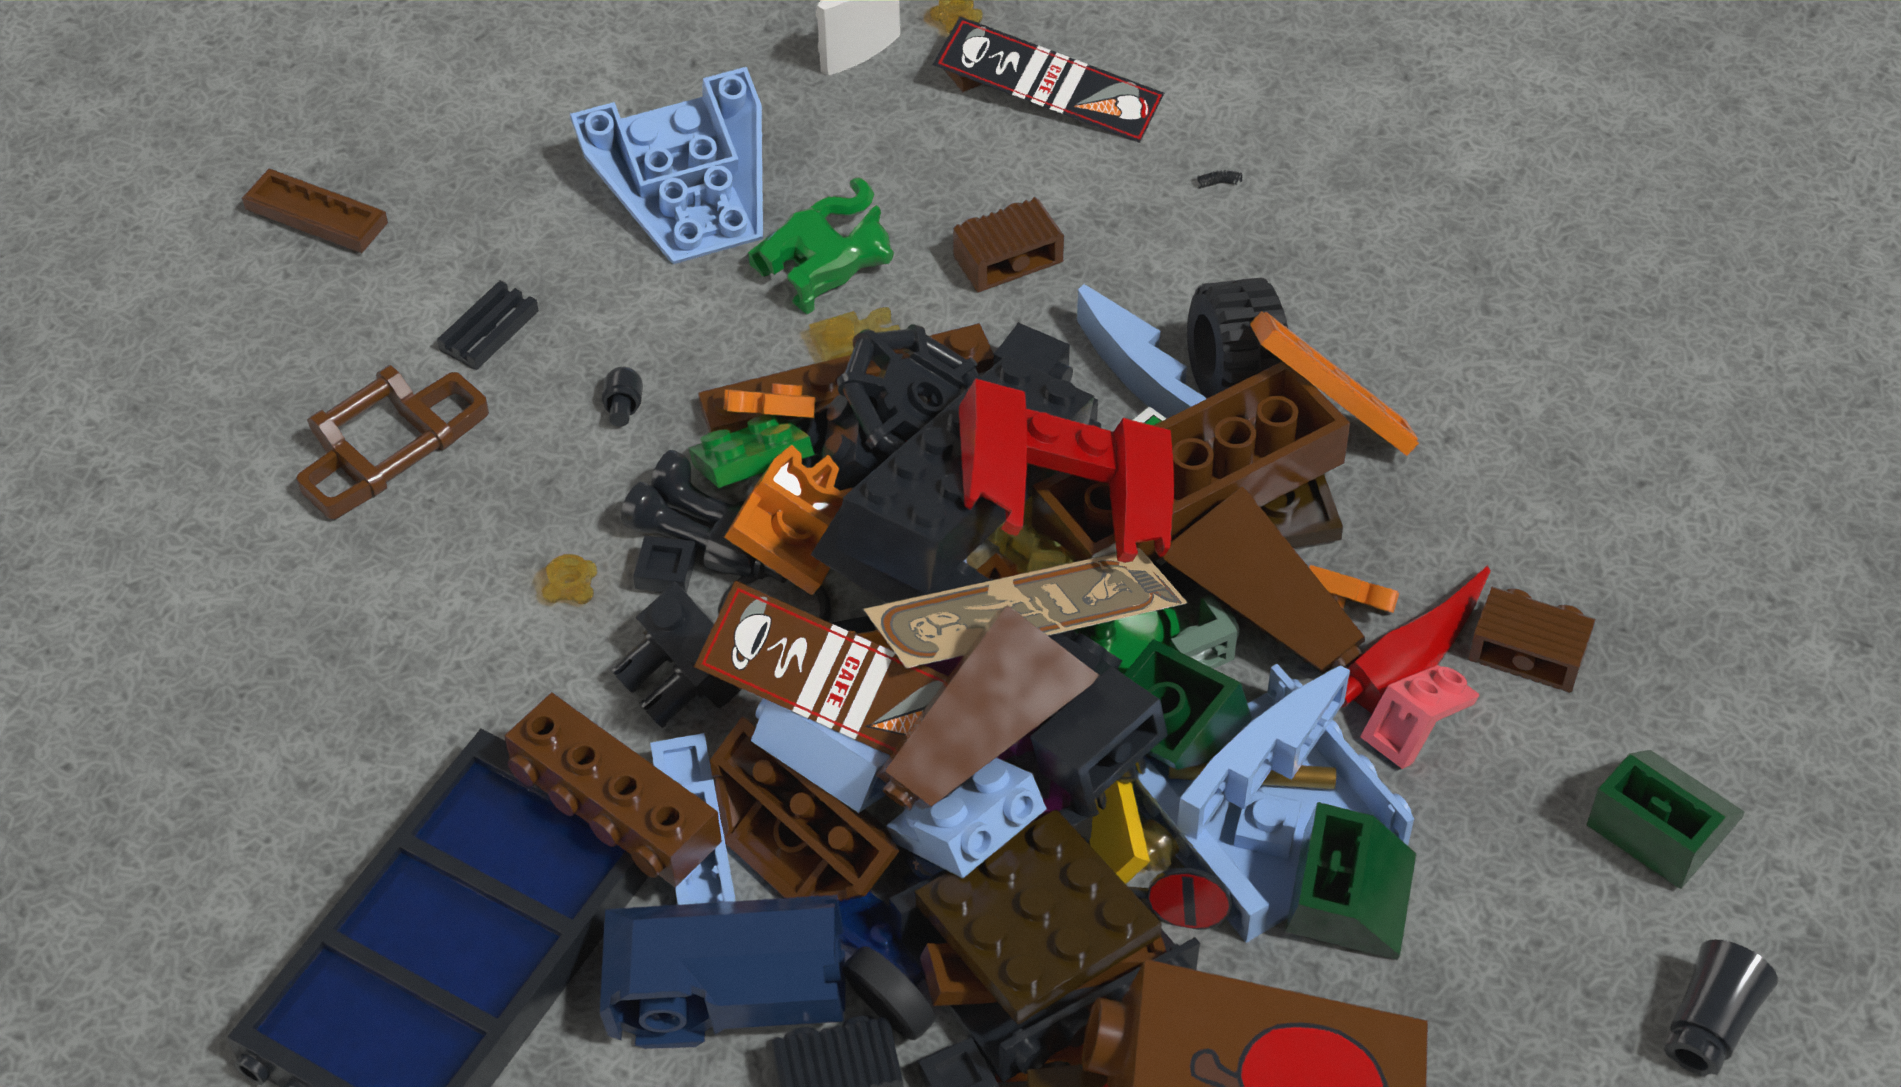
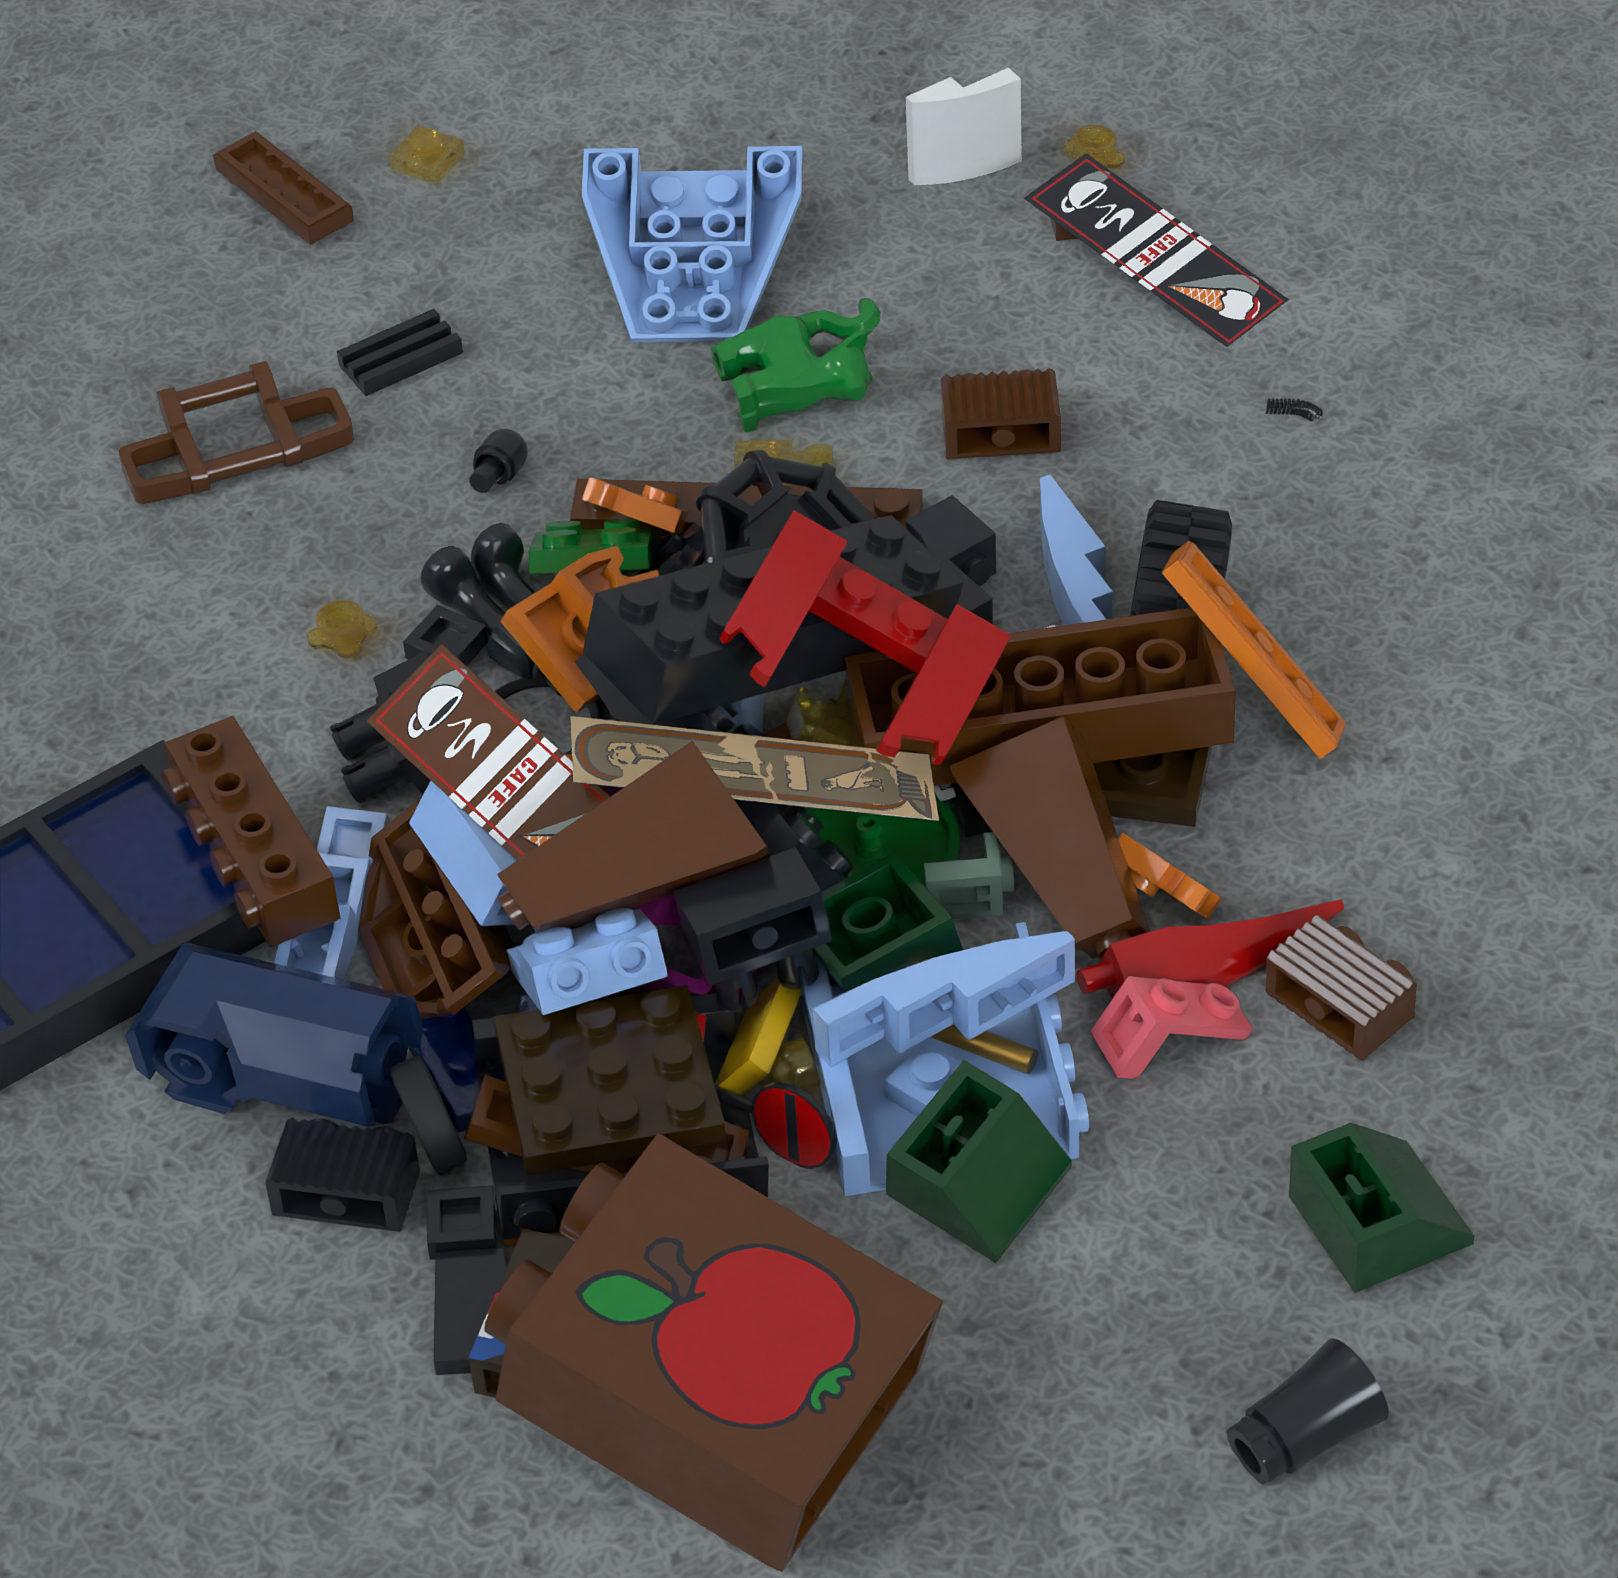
camera: 25 degrees right, 5 degrees down
none -> clear yellow plate [389,125,465,185]

